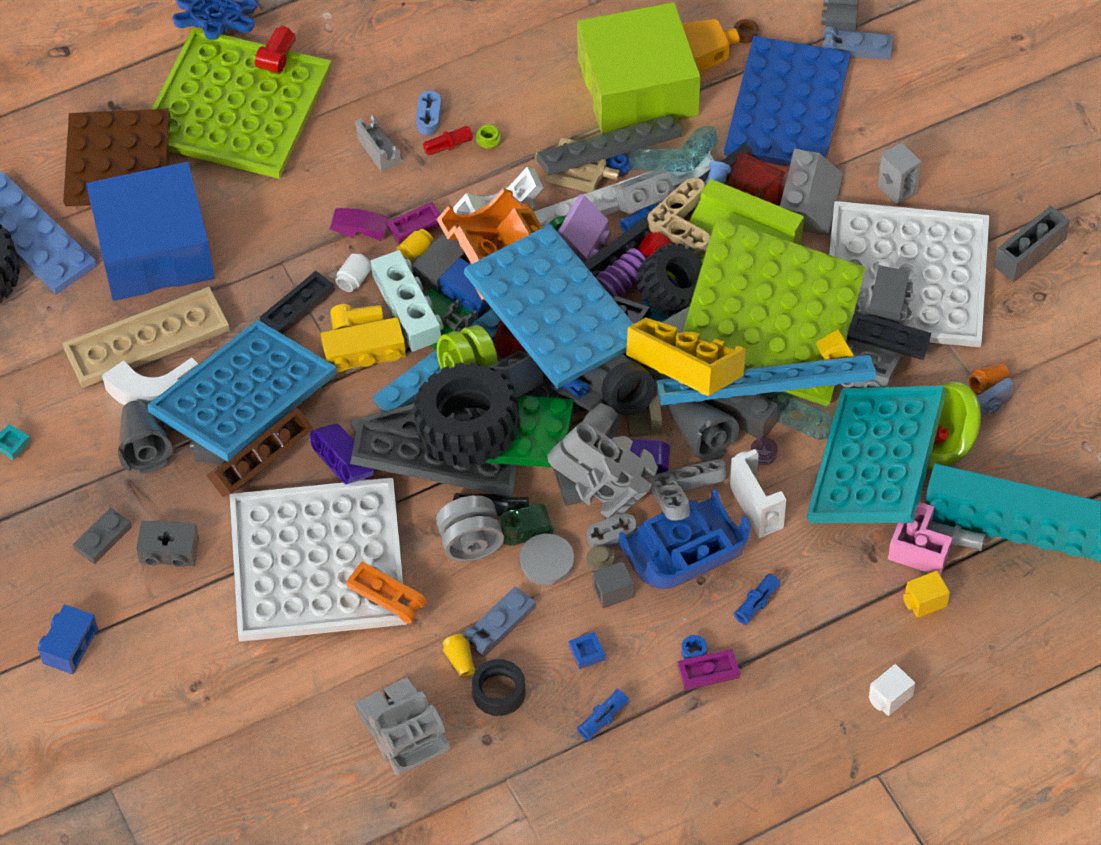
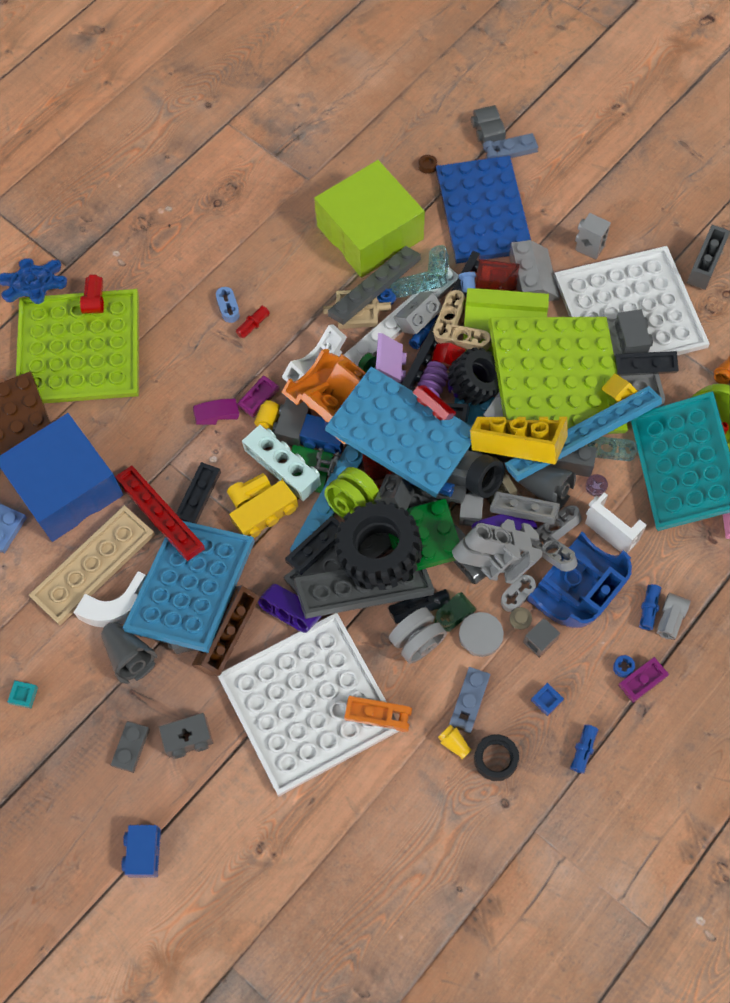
camera: 20 degrees left, 10 degrees up
white brick [335,254,372,292] -> none
light grey hinge [355,115,403,172] -> none
light grey connector [355,677,451,776] -> none
lime plate [476,125,501,149] -> none
light orange torso [682,19,739,73] -> none
none -> red plate [115,466,205,561]
none -> black plate [285,516,340,575]
none -> plate [412,385,456,420]
none -> light grey tile [490,491,560,525]
none -> light grey piece [656,592,691,640]

